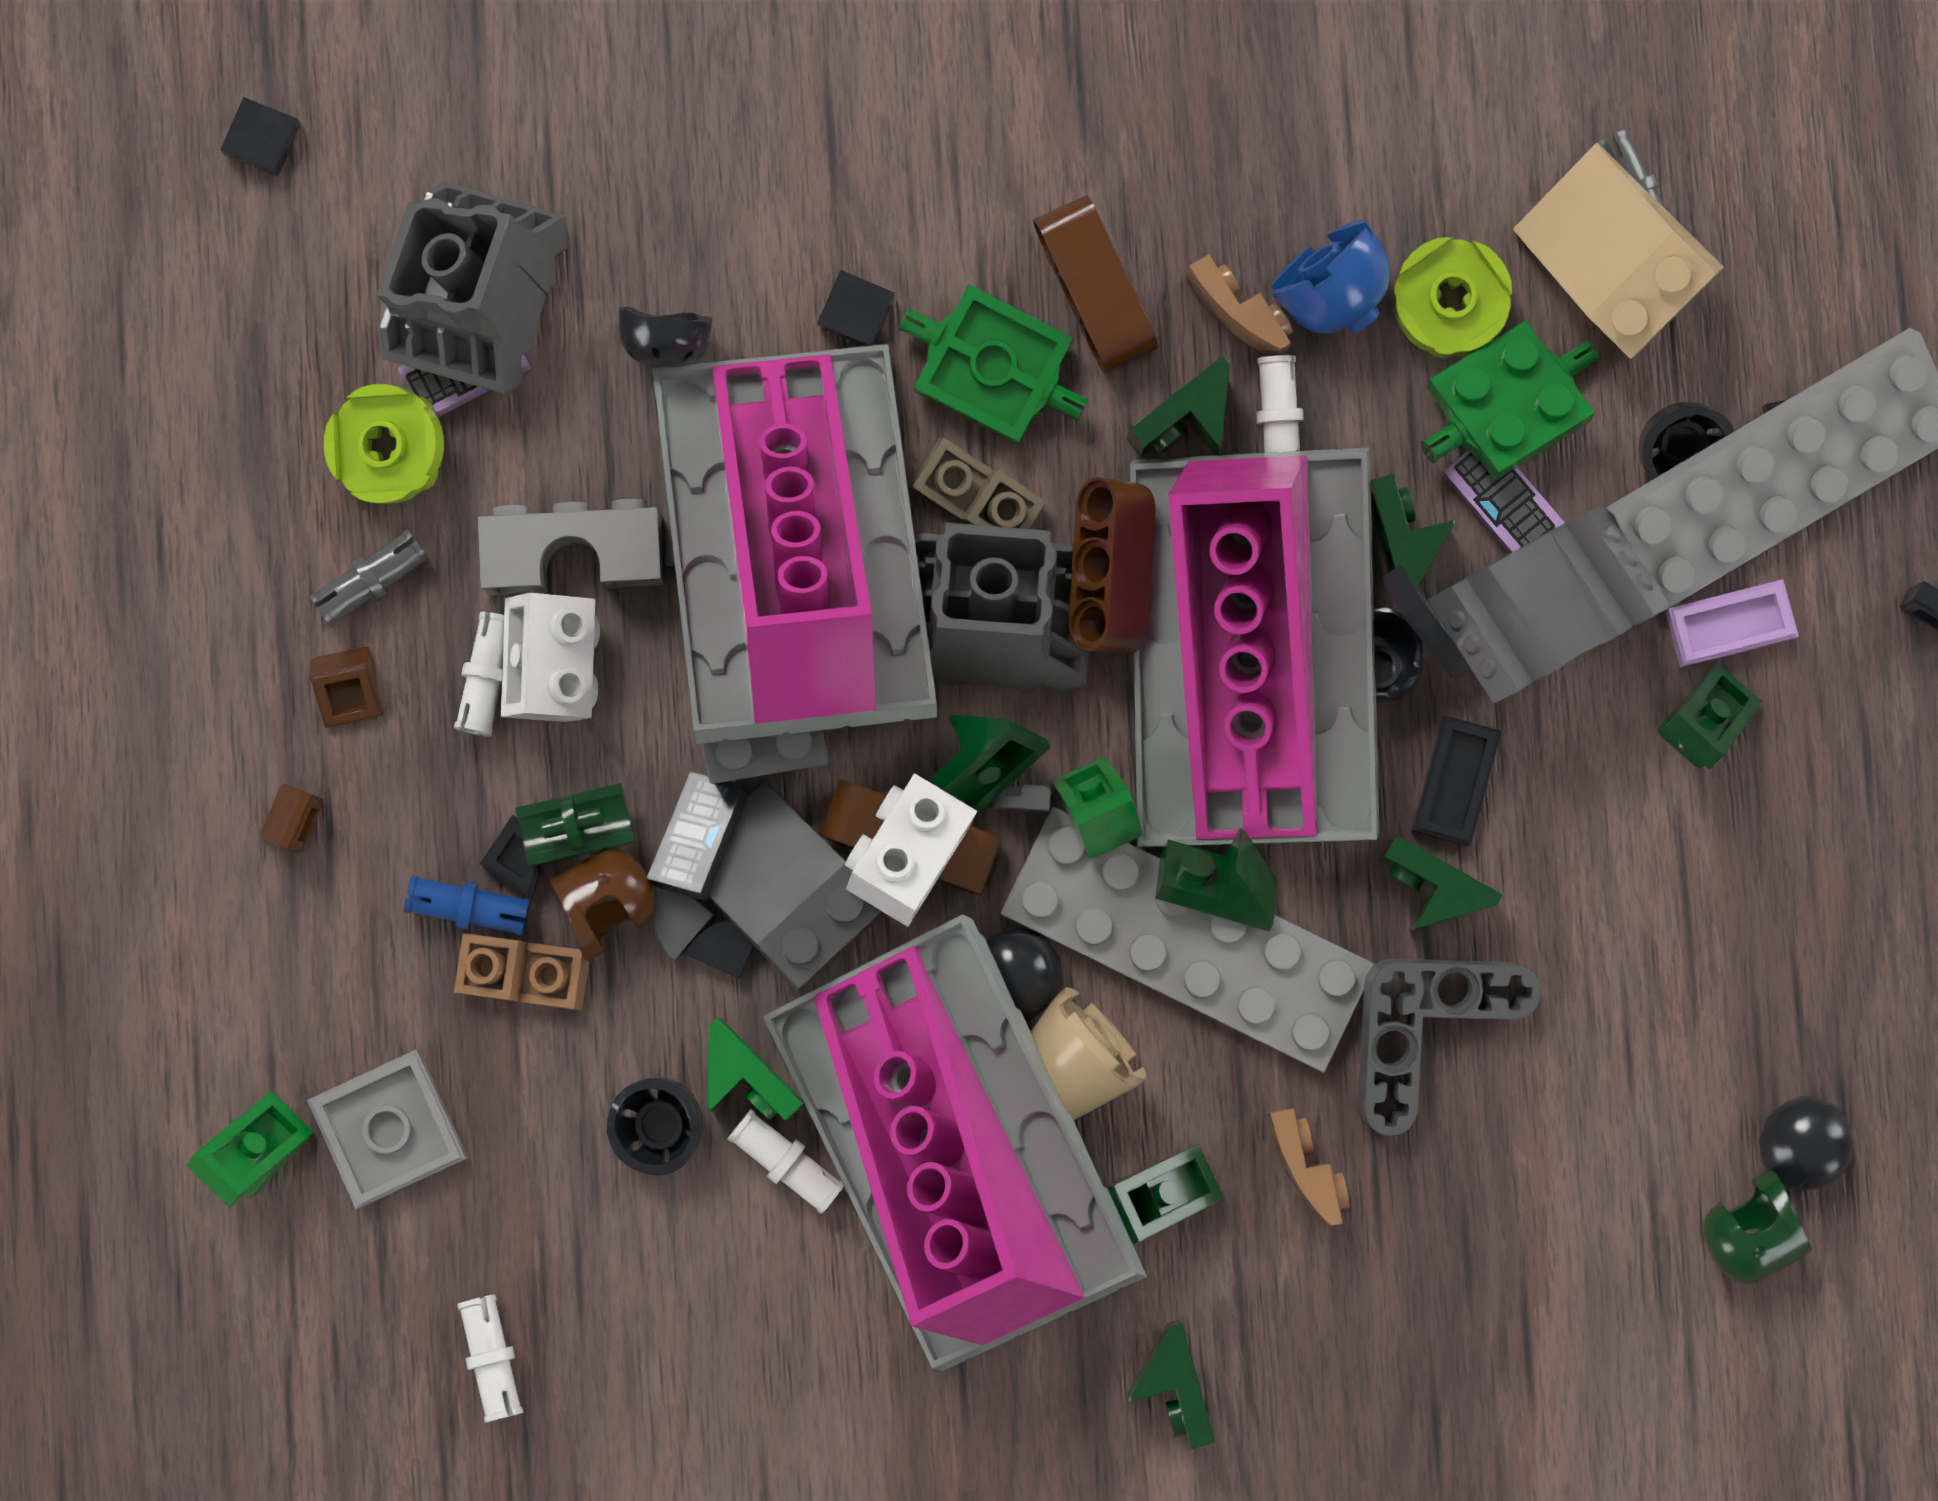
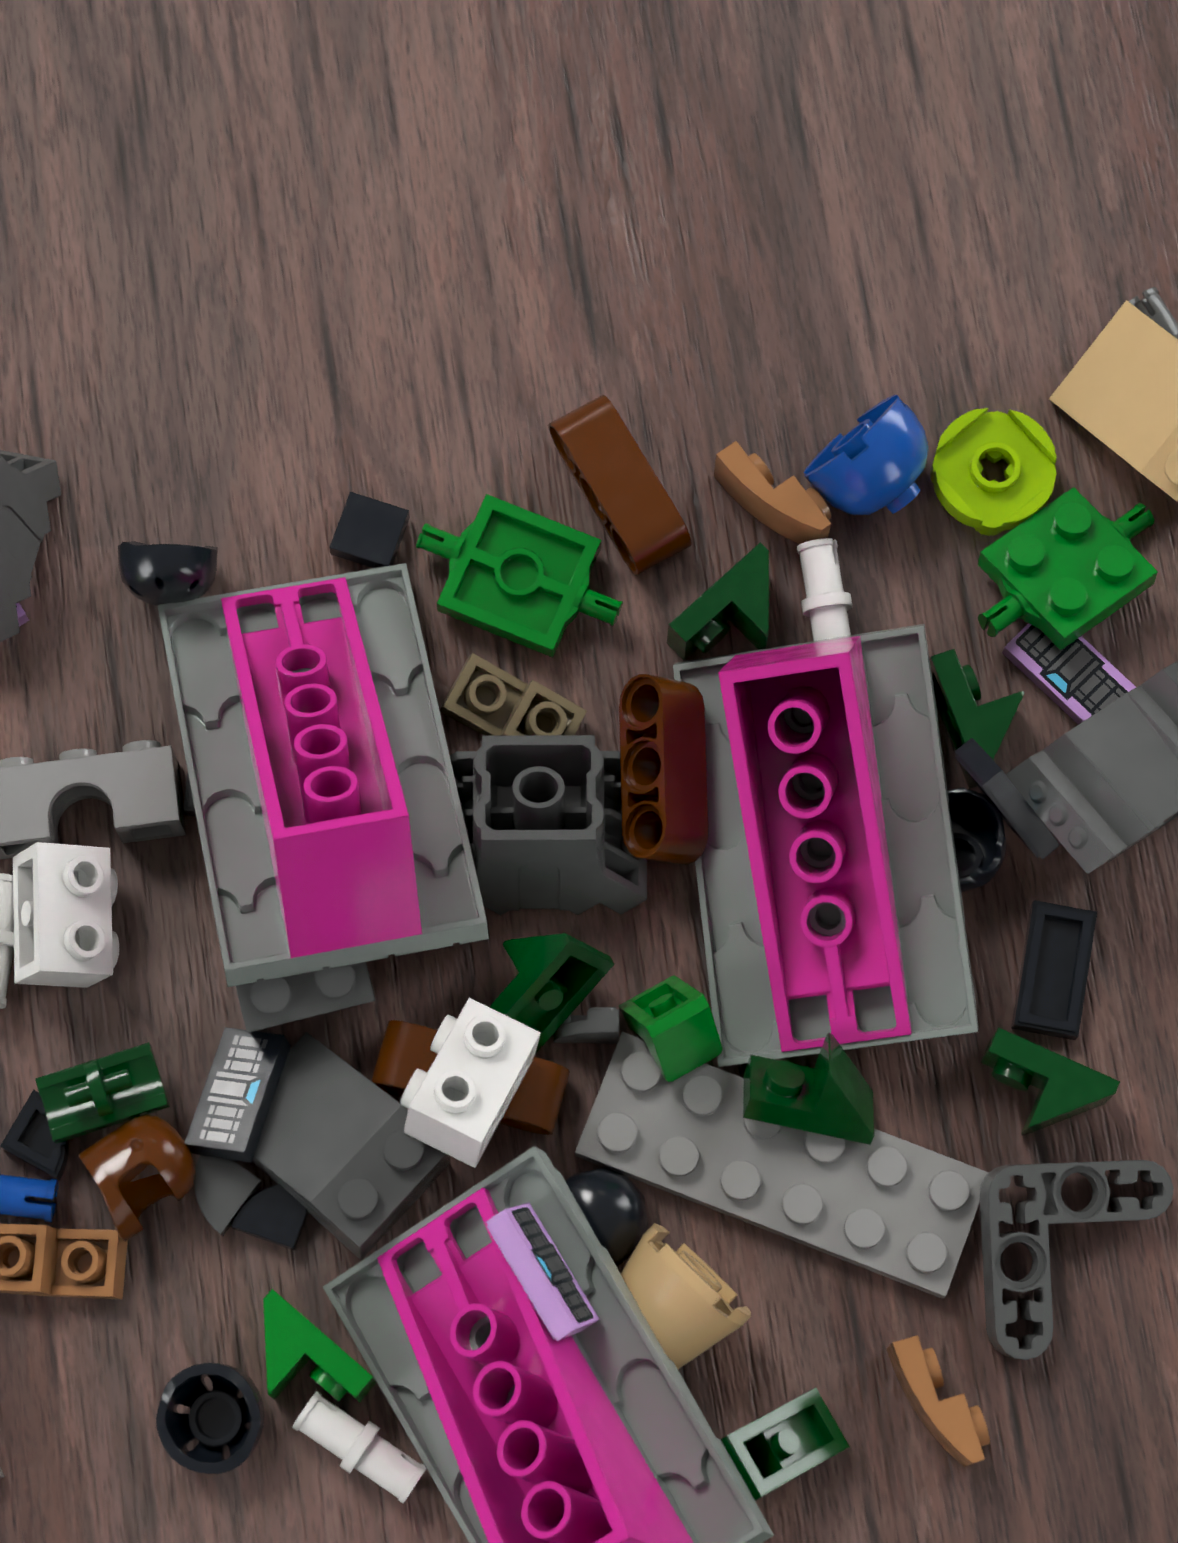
camera: 10 degrees left, 10 degrees down
none -> lavender tile [486,1202,600,1341]

